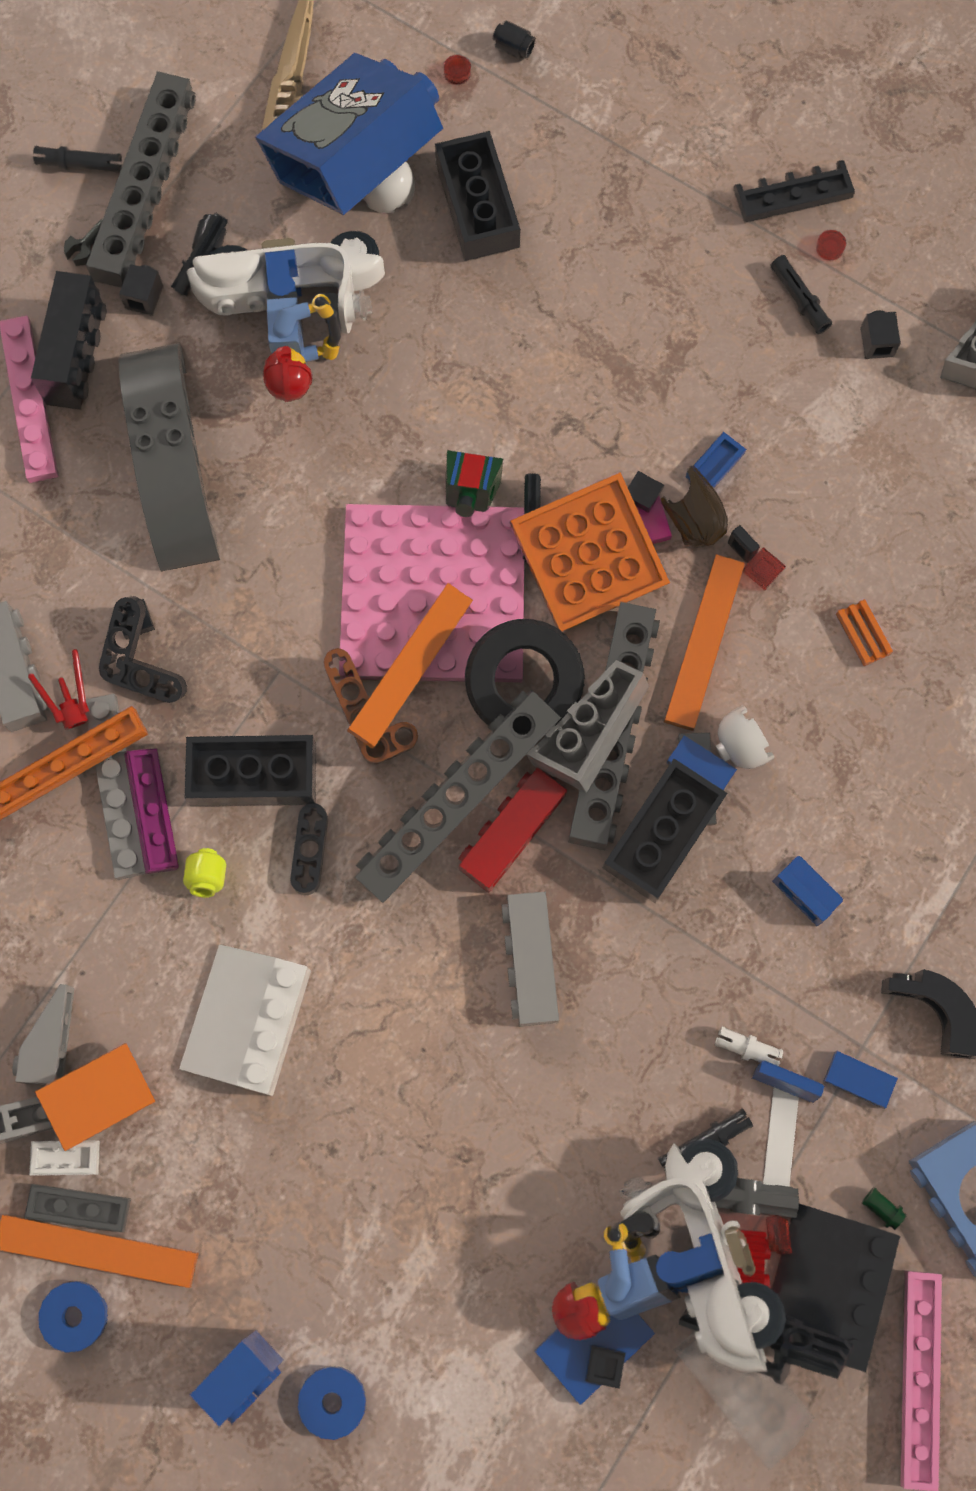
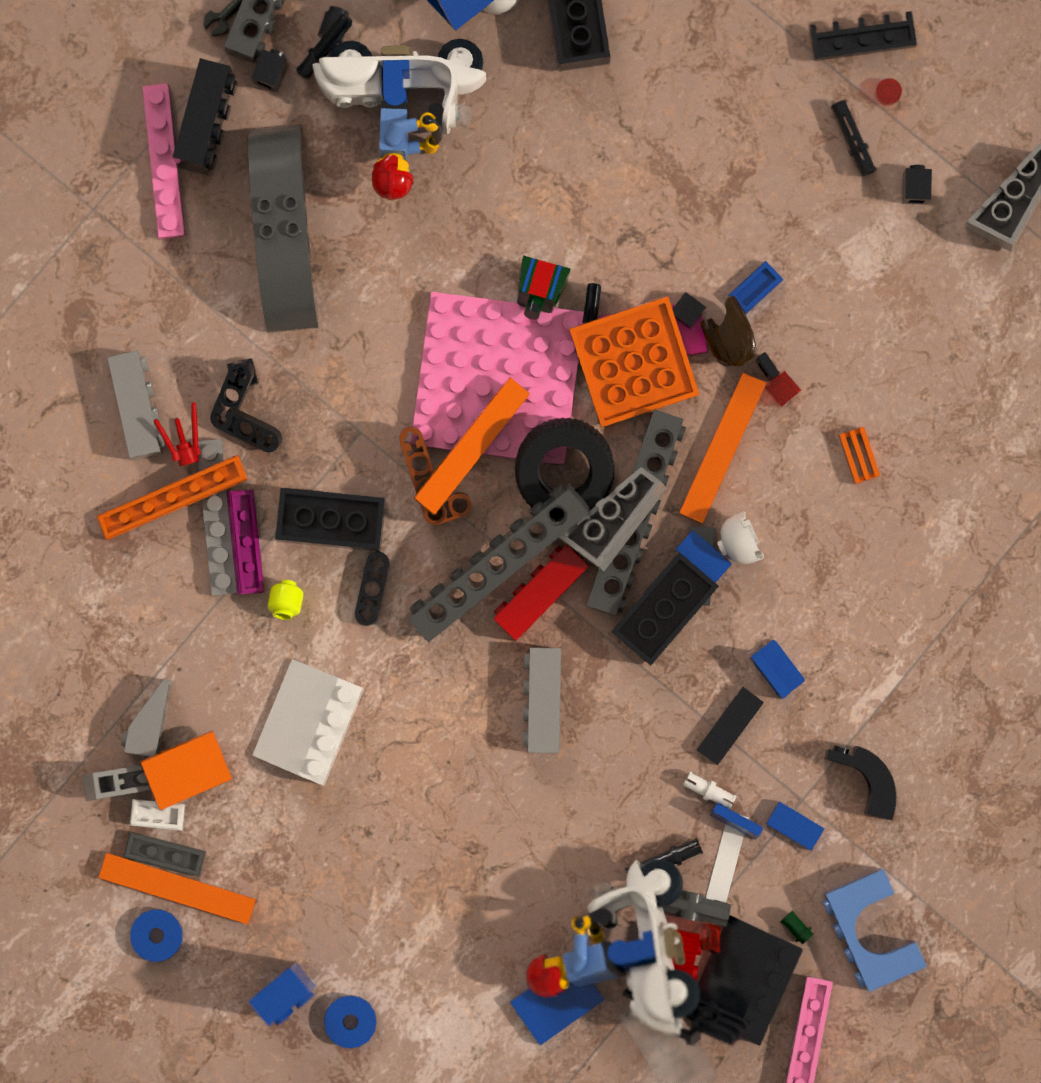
camera: 10 degrees right, 10 degrees up
black tile [585,1345,626,1389] -> none
none -> black tile [696,687,764,765]

